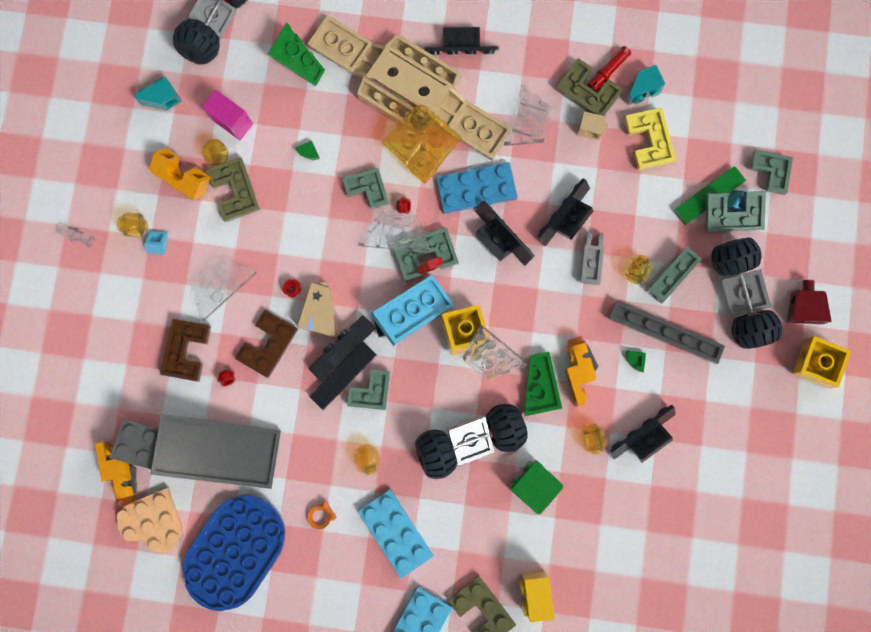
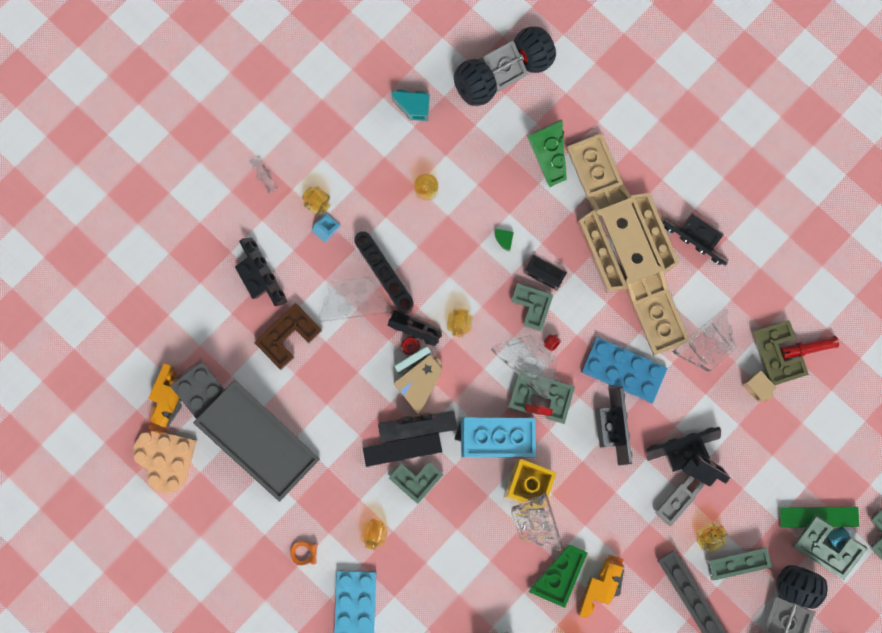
camera: 25 degrees right, 0 degrees up
light orange arch [149,147,211,201] -> none
blue plate [183,495,285,611] -> none
dark pink piece [202,89,253,141] -> none
olive plate [206,157,260,222] -> none
red plate [217,370,236,387] -> none
reddish brown plate [235,310,298,378] -> none
clear yellow slope [382,105,462,184] -> none
black plate [415,404,528,479] -> none
light yellow plate [624,107,676,171] -> none
teal slope [626,65,665,105] -> none
green tile [626,350,646,373] -> none
none -> black bracket [235,237,288,306]
none -> black beam [354,231,414,314]
none -> black hinge [387,311,442,346]
none -> light aqua tile [394,346,431,374]
none -> clear yellow head [446,308,473,337]
none -> black hinge [524,254,567,291]
none -> black panel [681,451,730,487]

